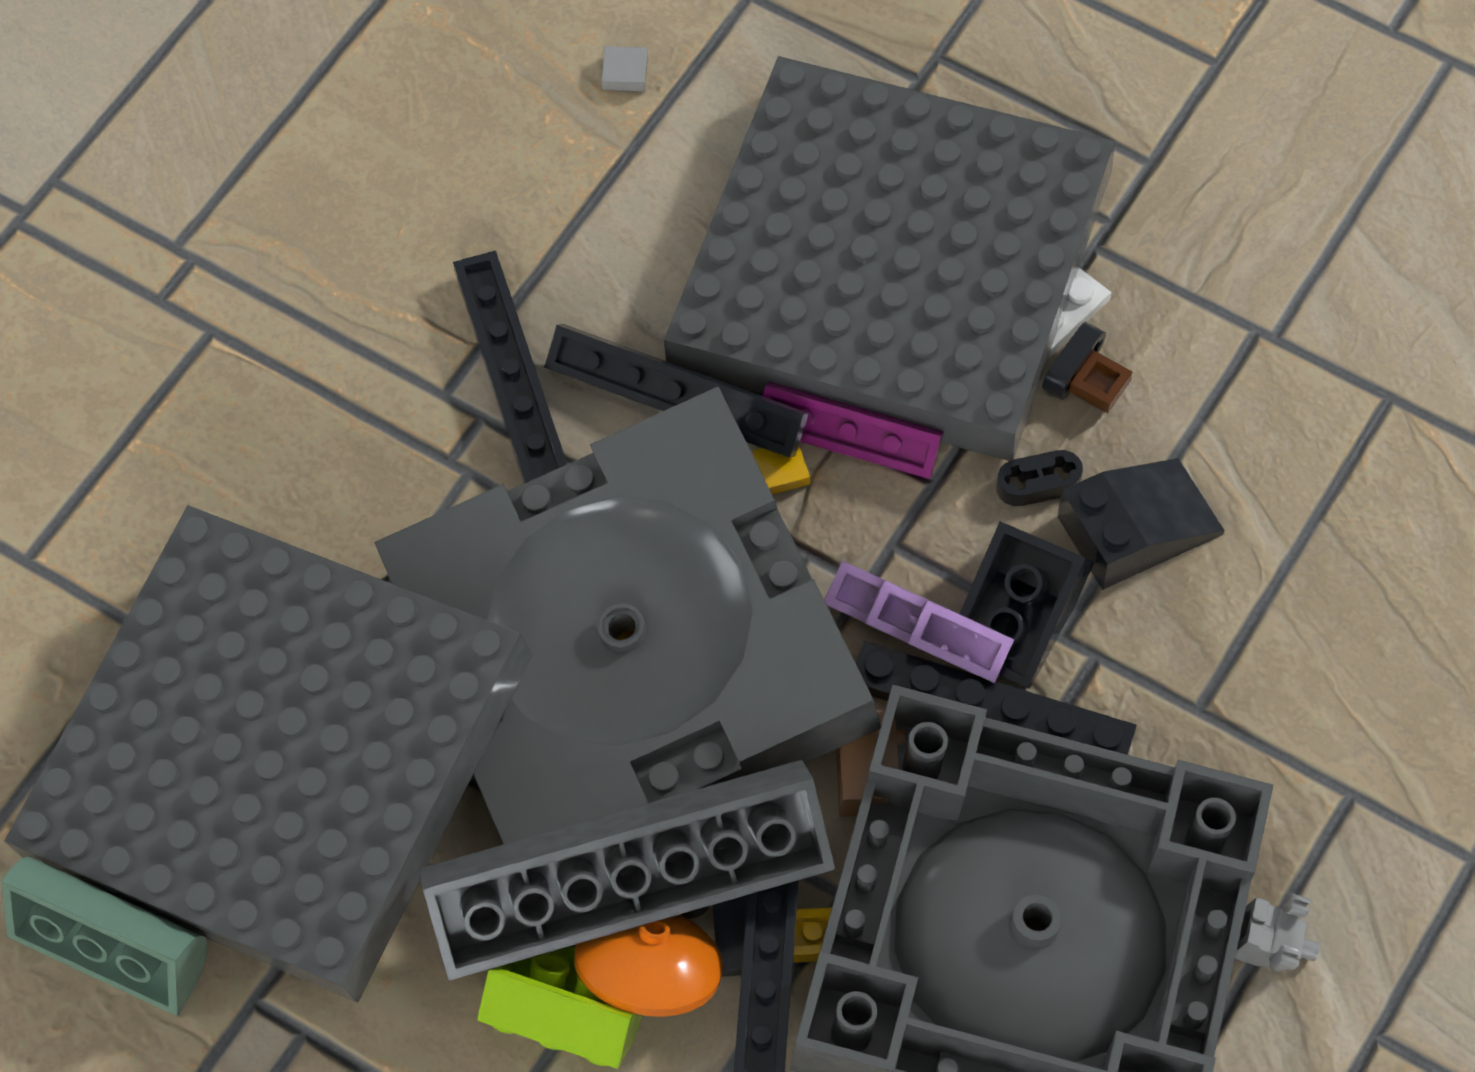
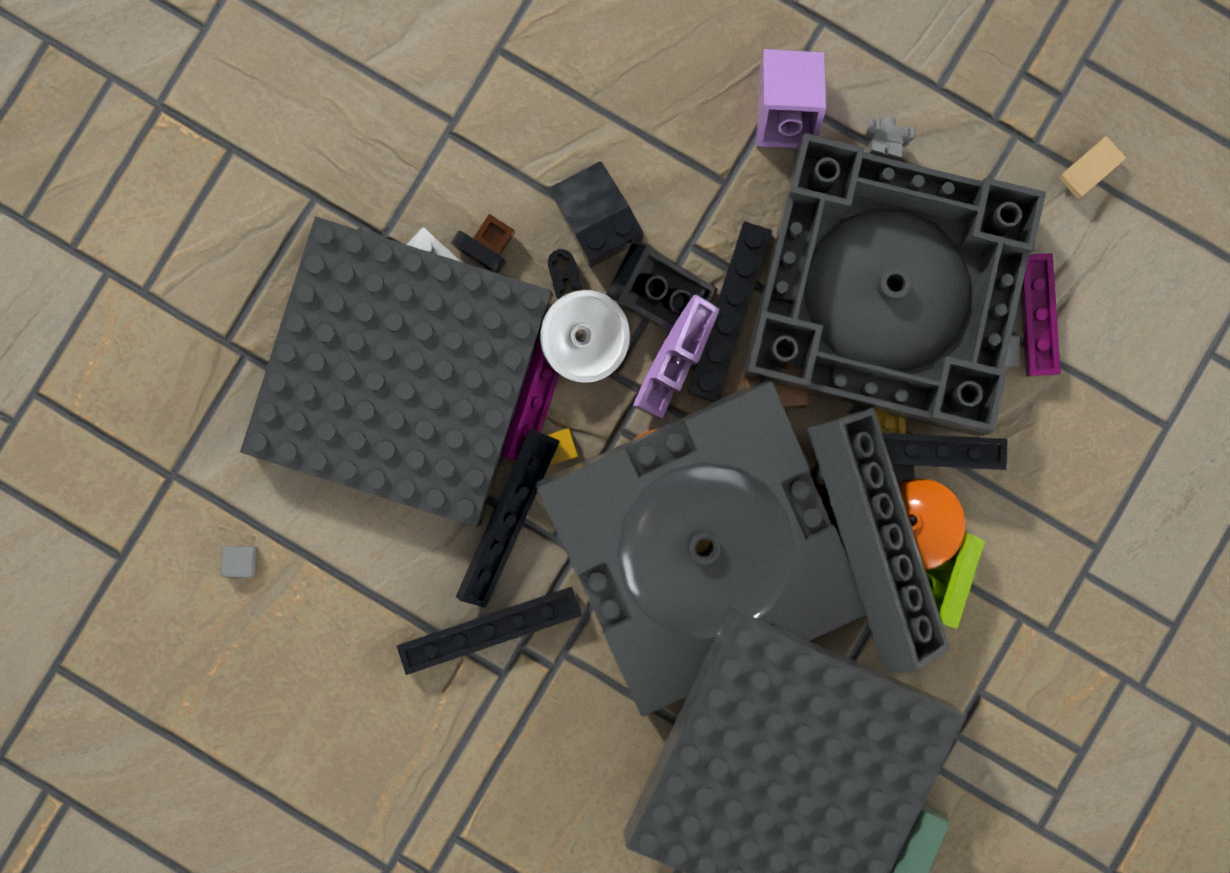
camera: 90 degrees left, 25 degrees up
none -> white dish [540,290,630,383]
none -> lavender slope [756,49,826,149]

